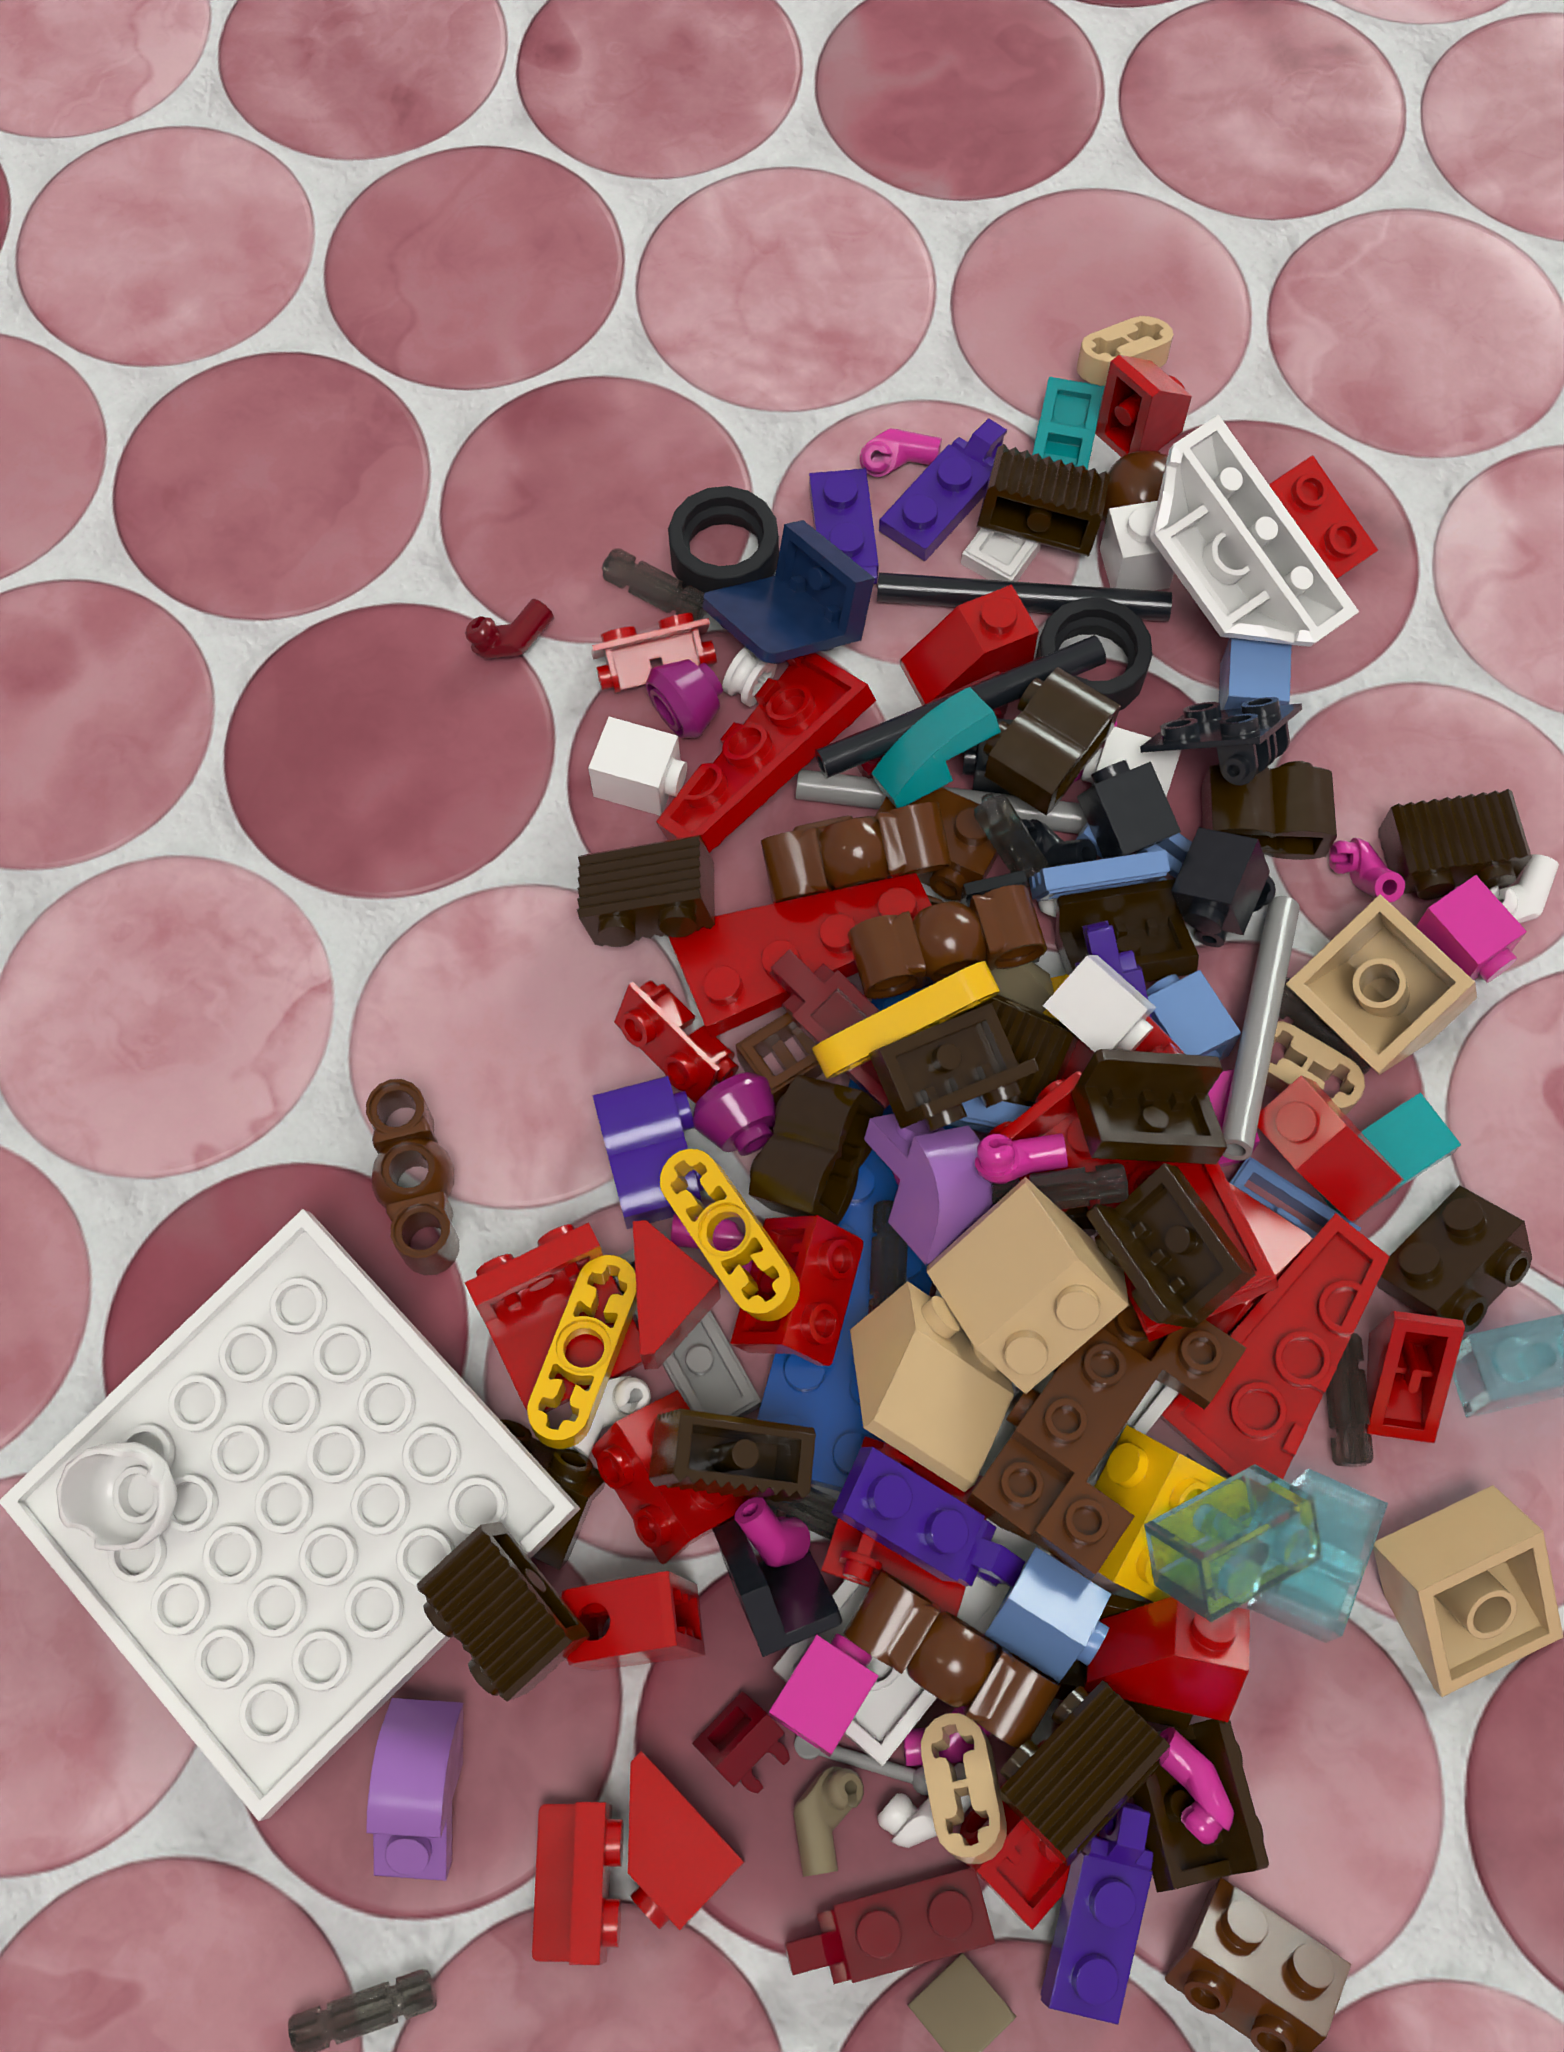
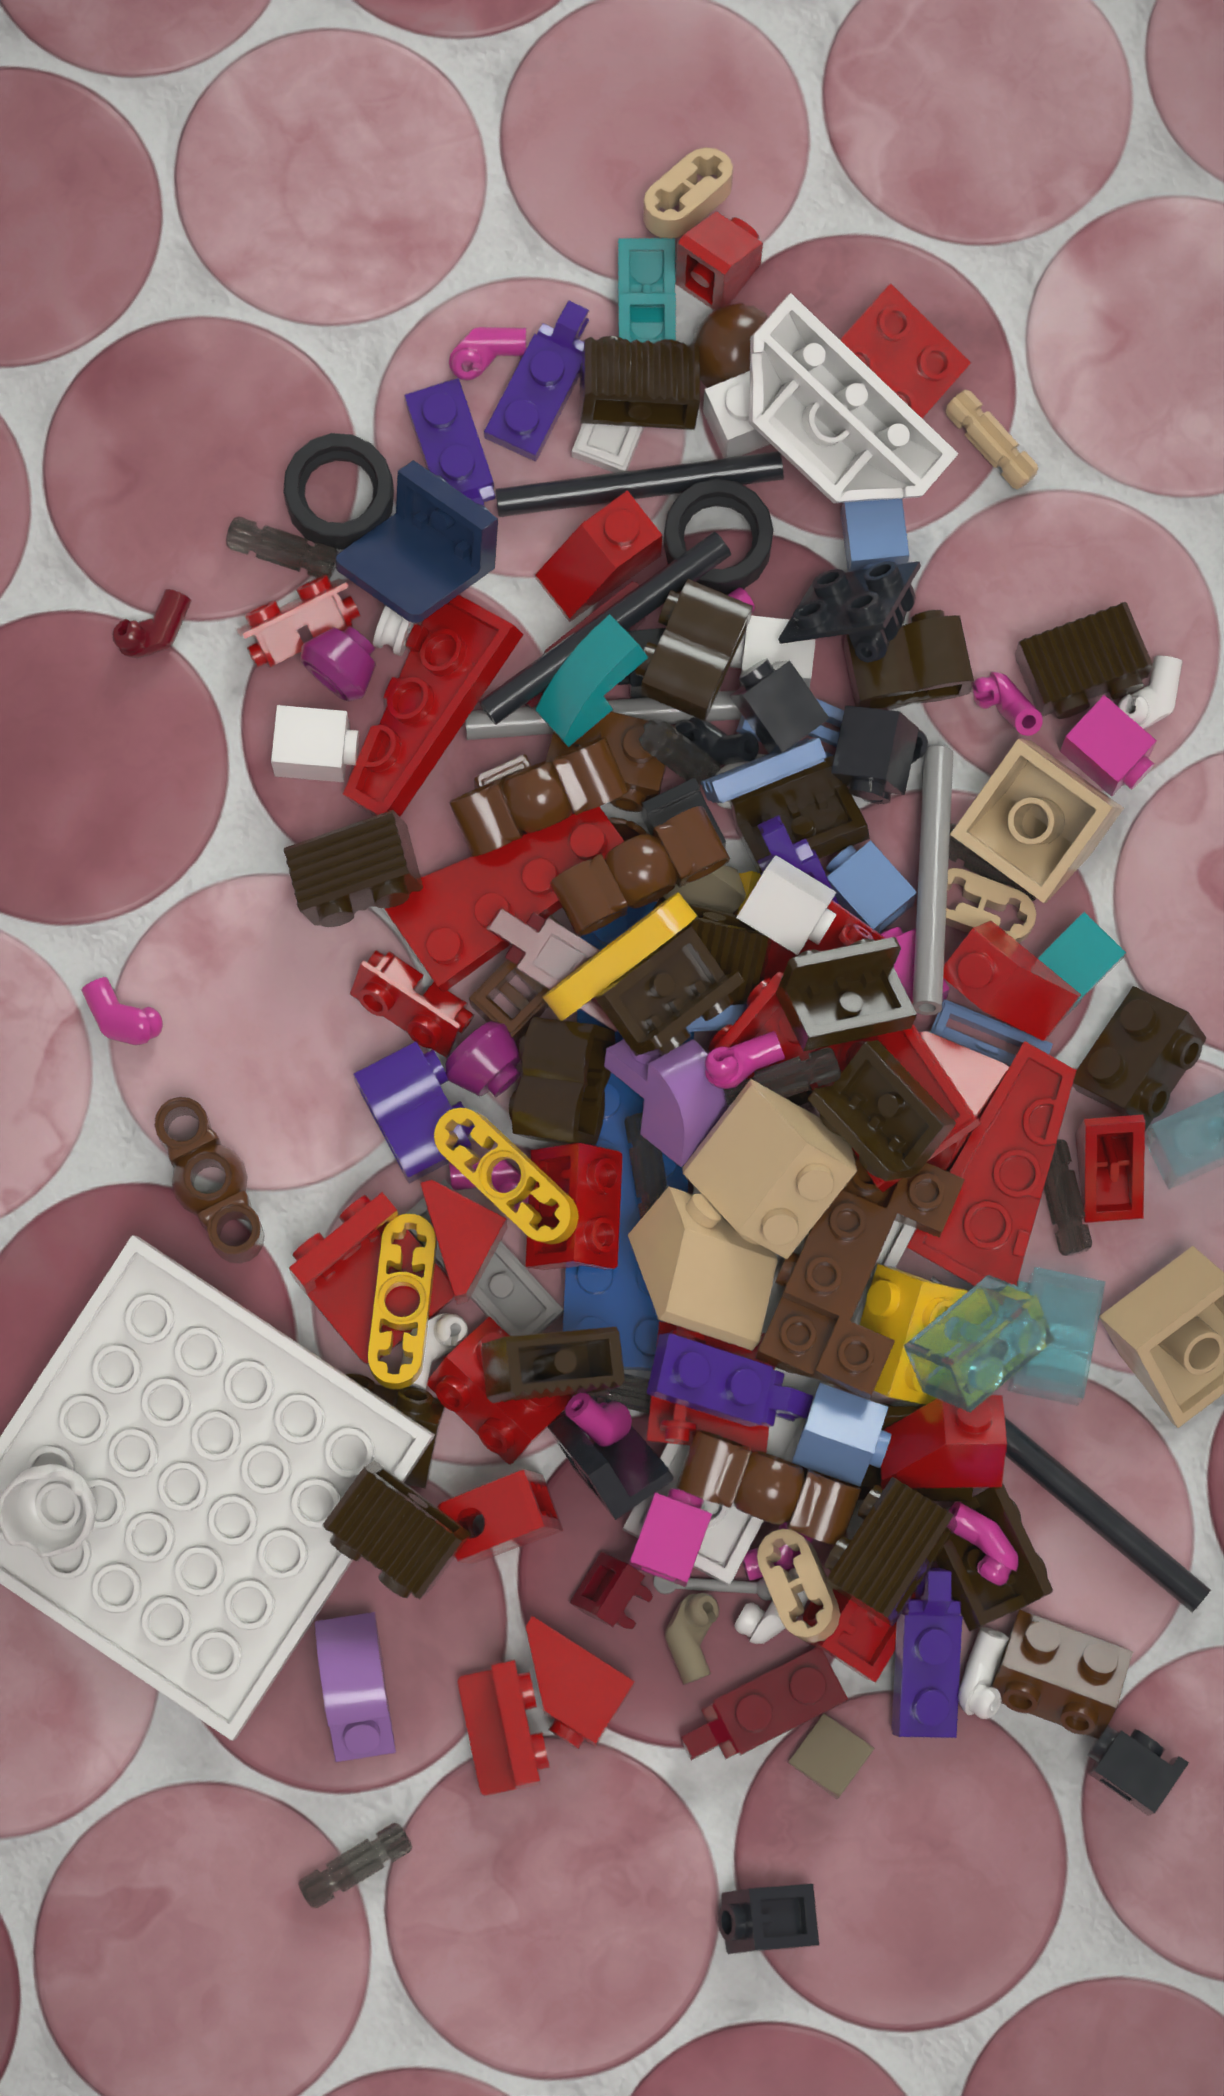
camera: 15 degrees left, 10 degrees up
none -> dark pink arm [81,977,163,1045]
none -> tan axle [946,390,1038,489]
none -> white arm [958,1627,1009,1719]
none -> black piece [1005,1417,1211,1612]

